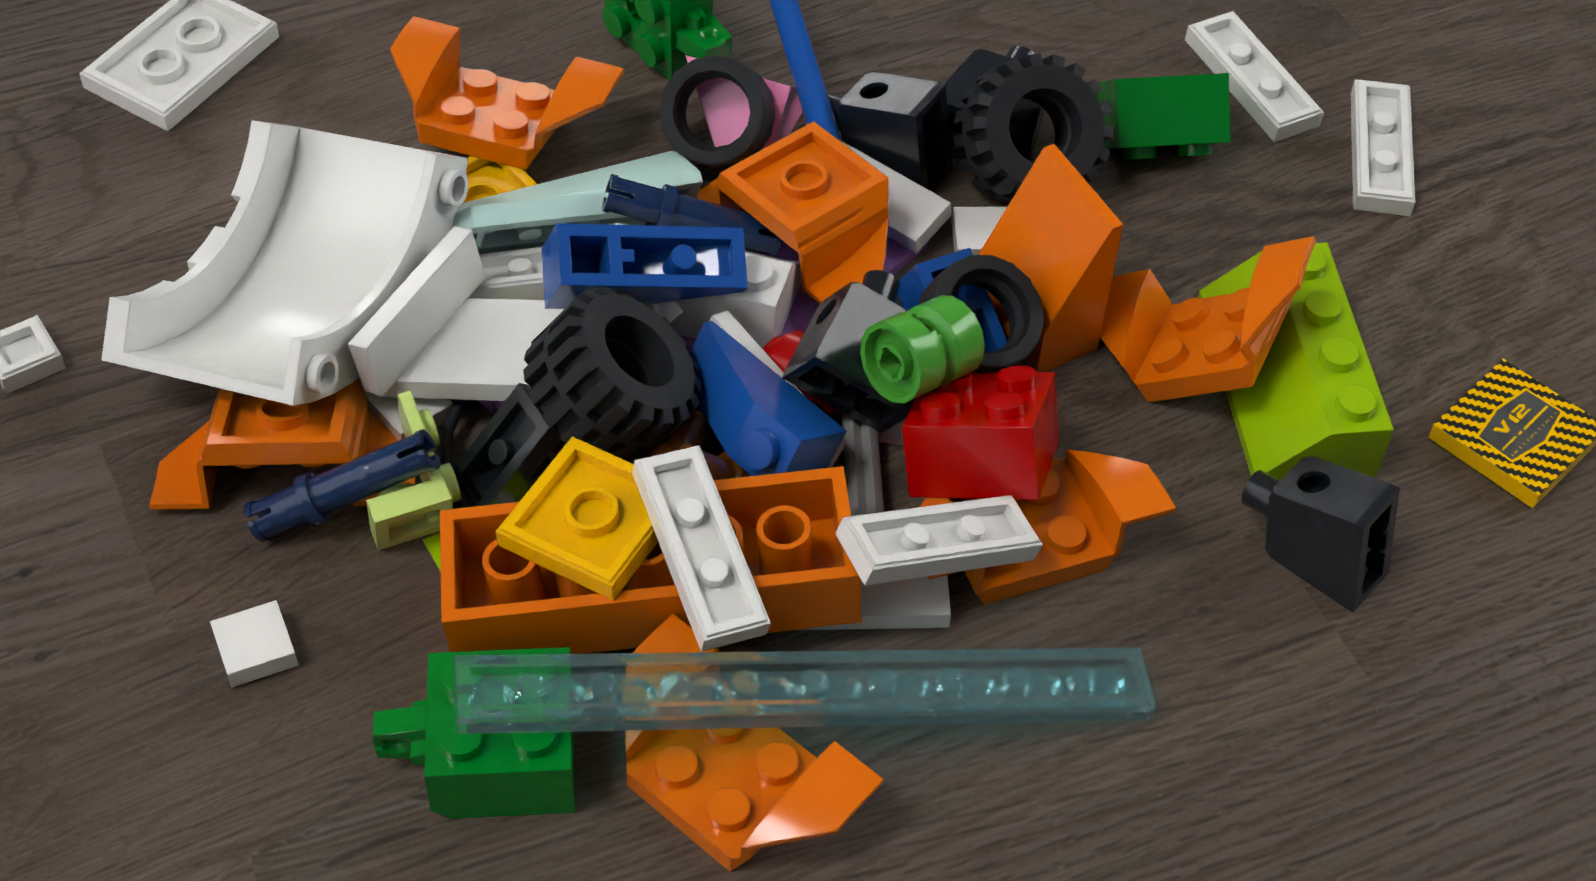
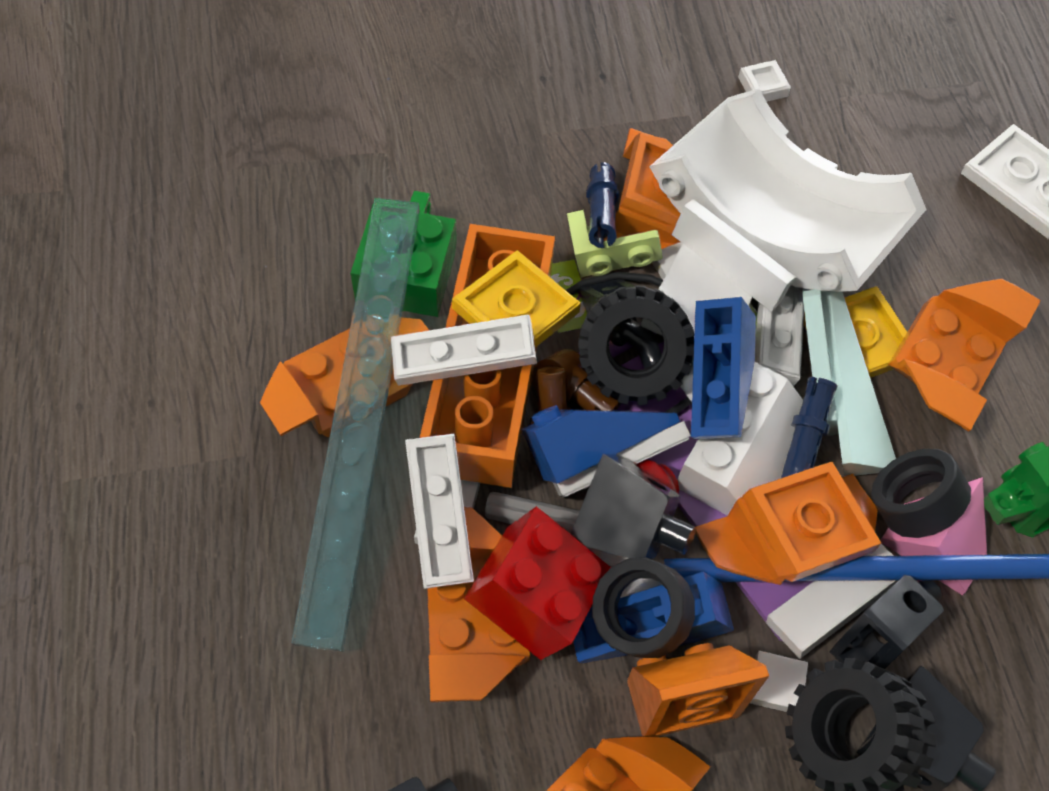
camera: 105 degrees right, 10 degrees up
white tile [210,600,298,688] -> none
bright green wheel [860,295,985,404] -> none

